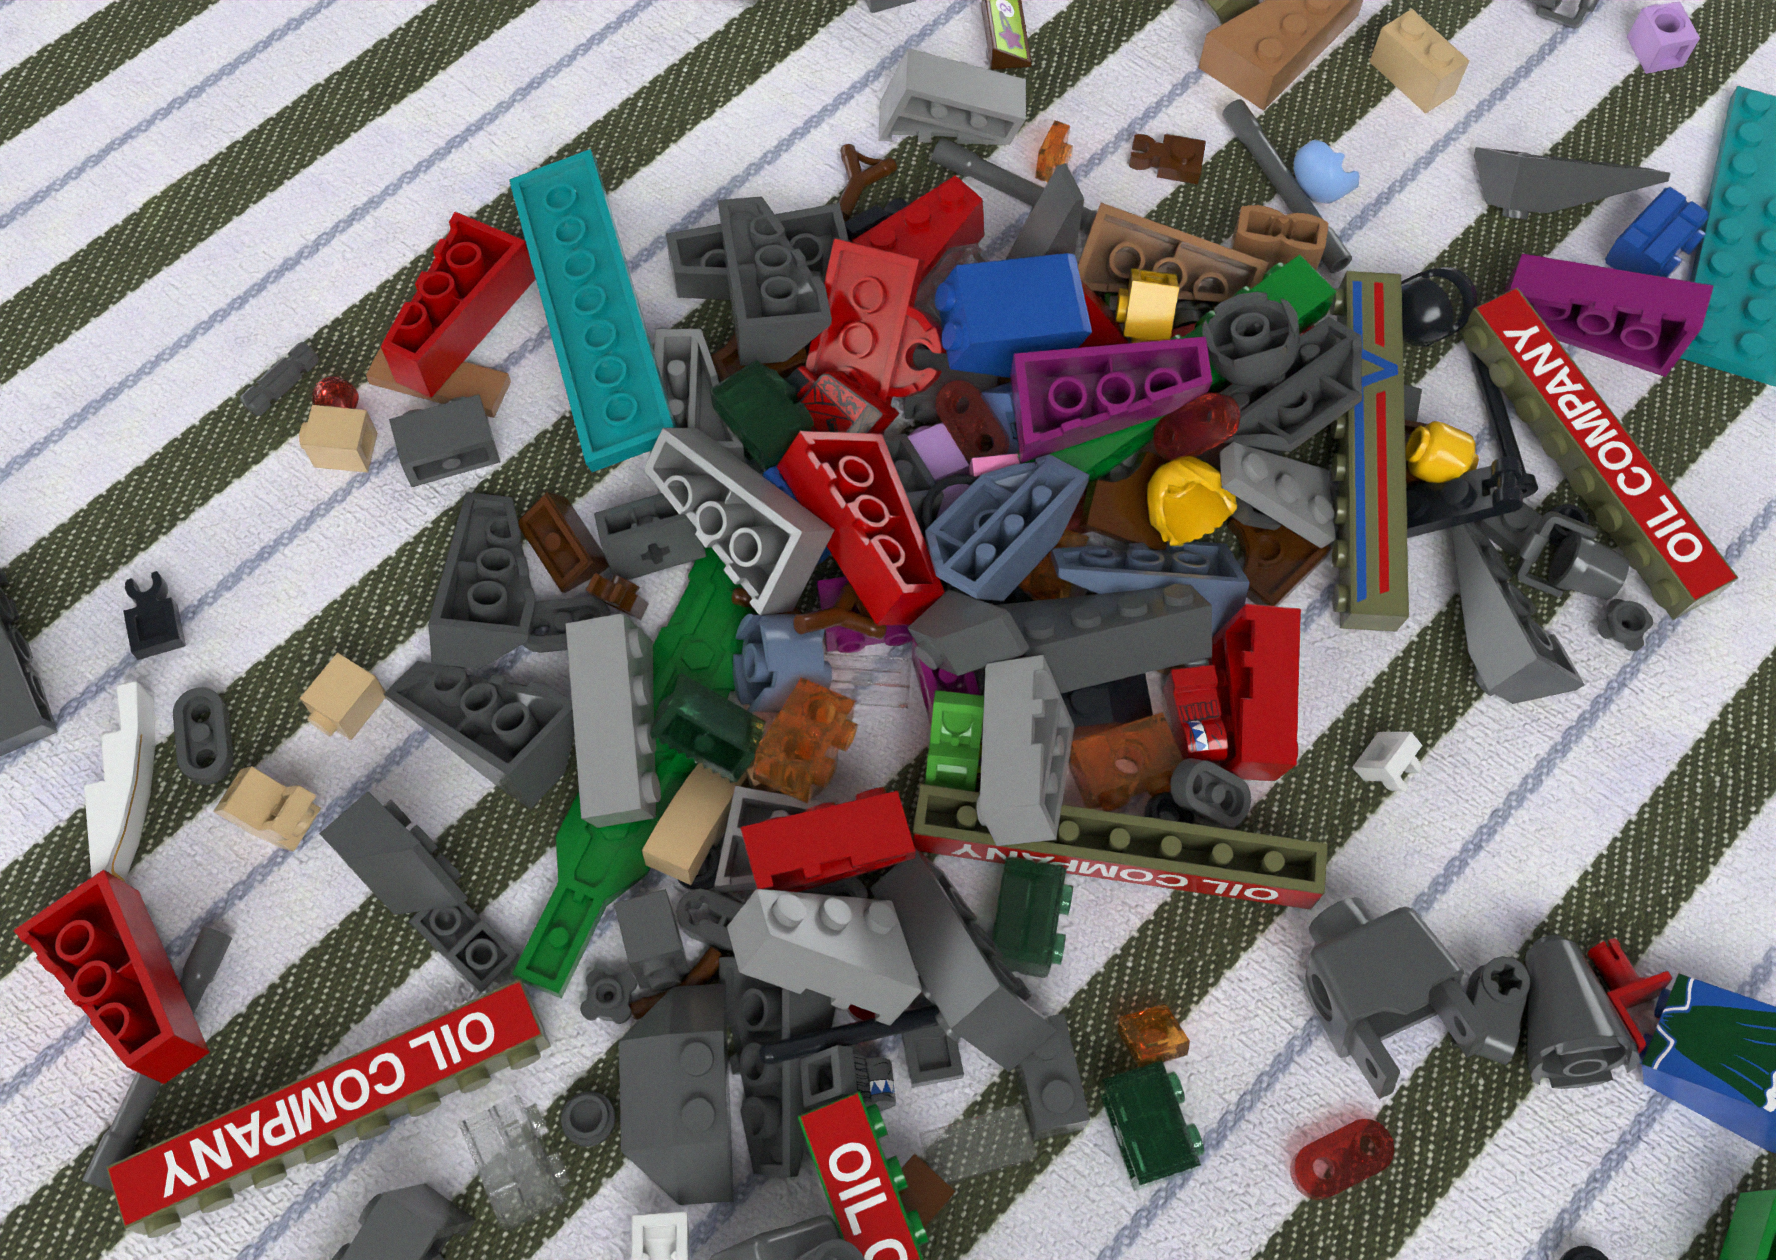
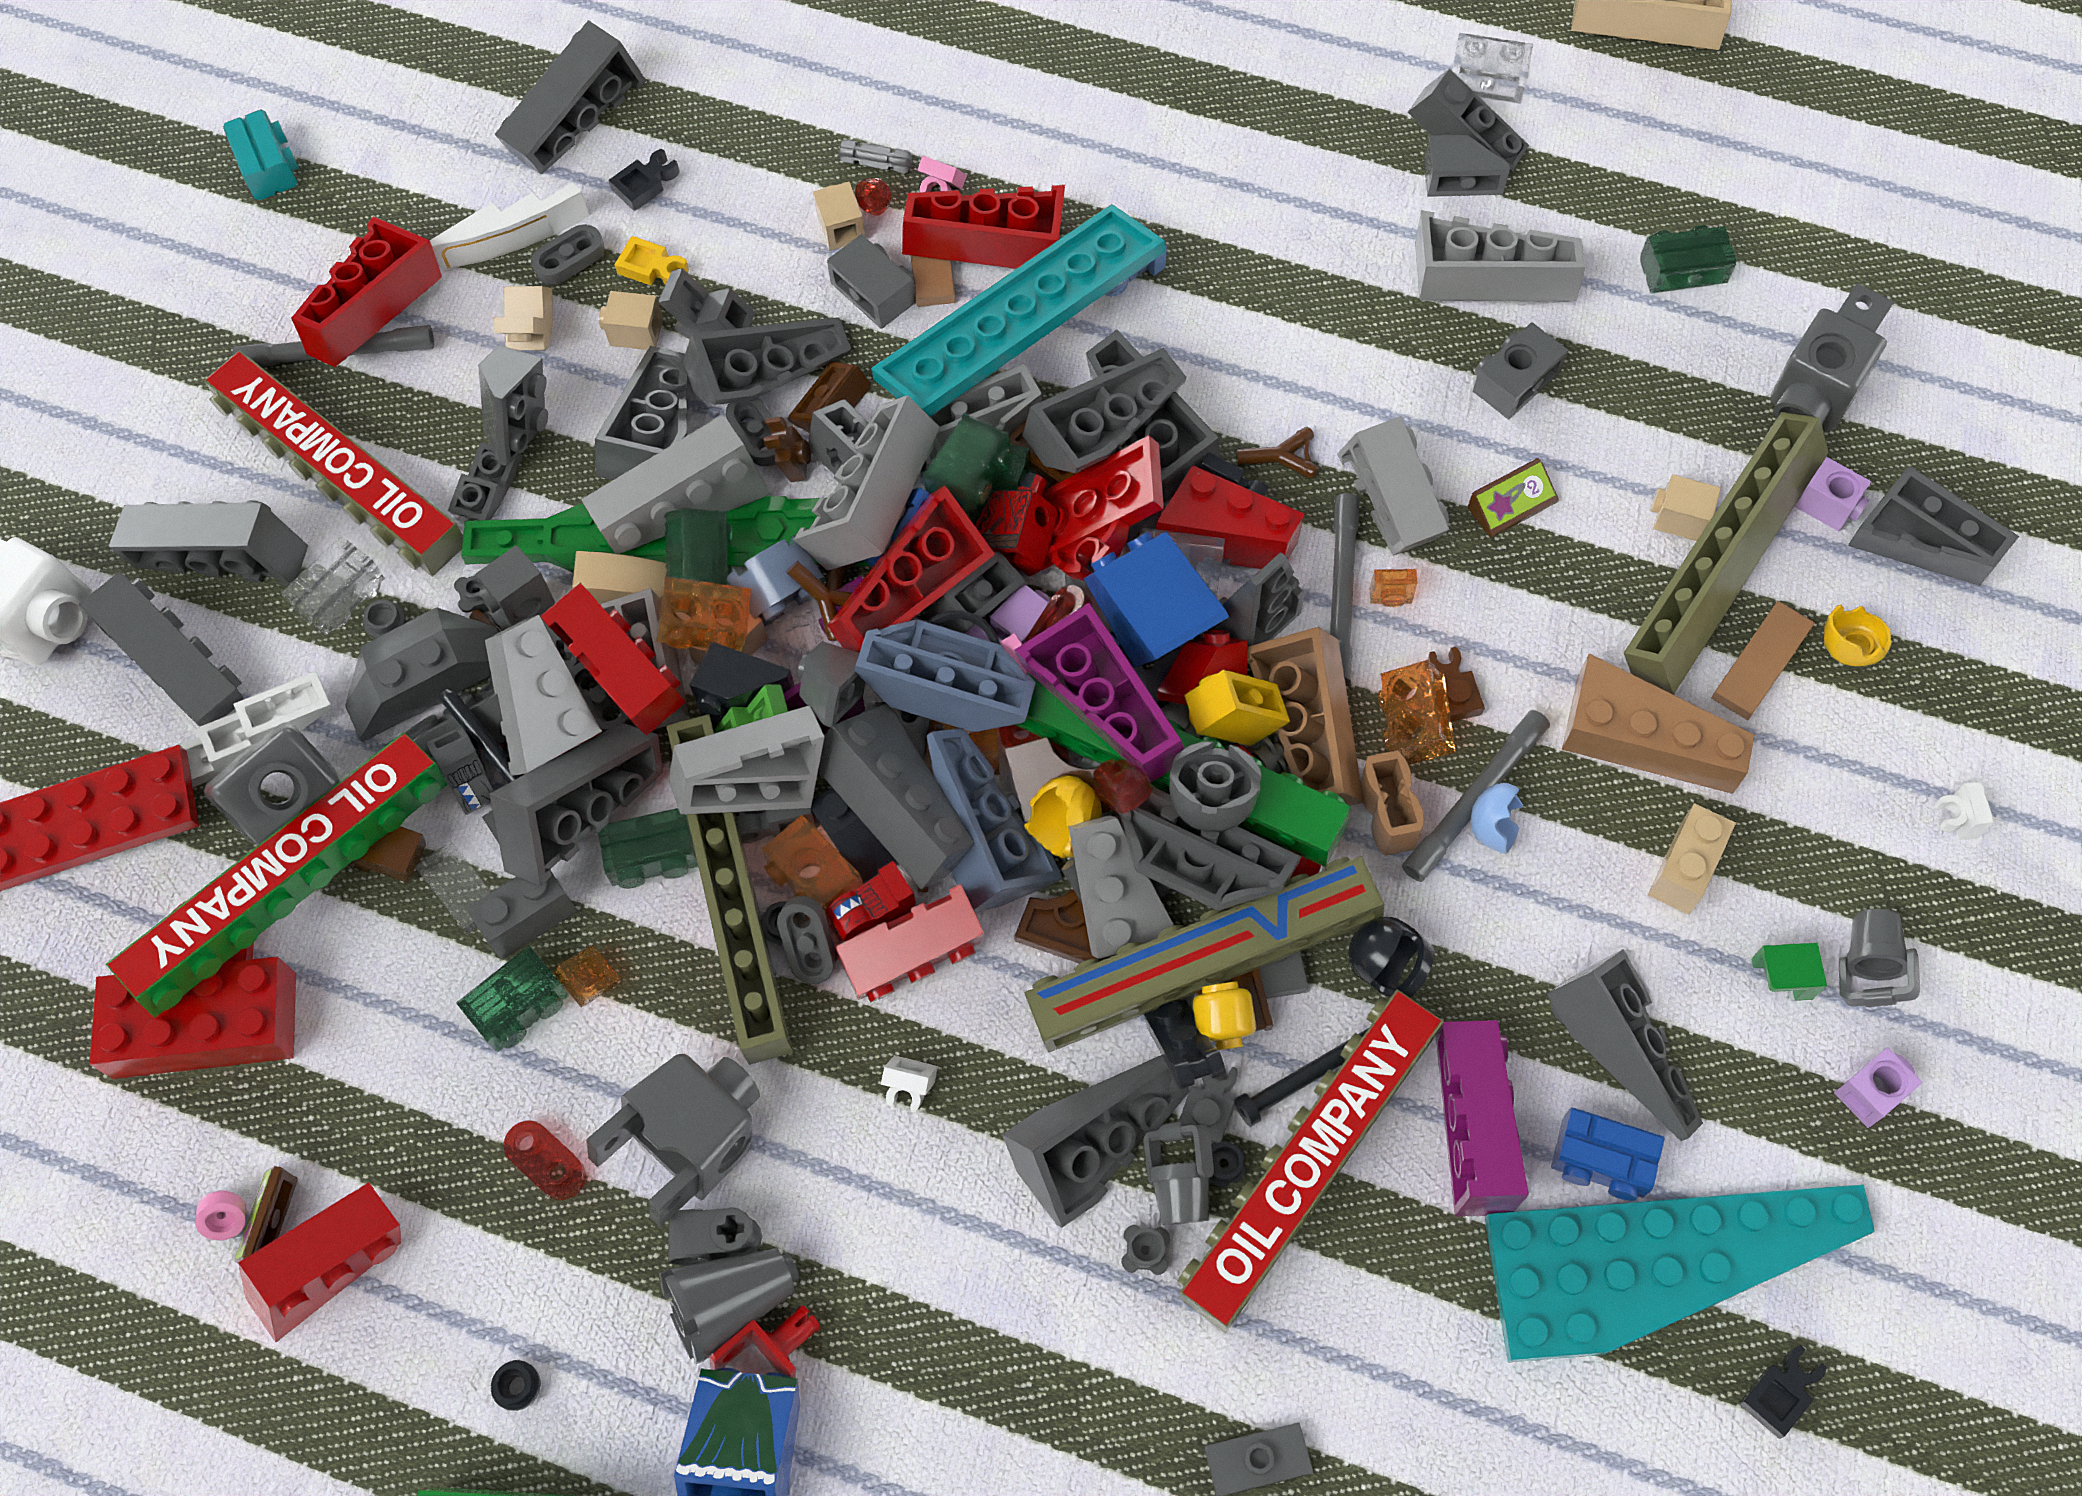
camera: 70 degrees right, 0 degrees up
none -> yellow plate [614,236,689,285]
none -> dark grey brick [658,268,755,339]
none -> black slope [689,641,795,728]
none -> bright pink tile [917,156,967,192]
none -> clear orange brick [1378,660,1456,765]
none -> green panel [1751,942,1827,1001]

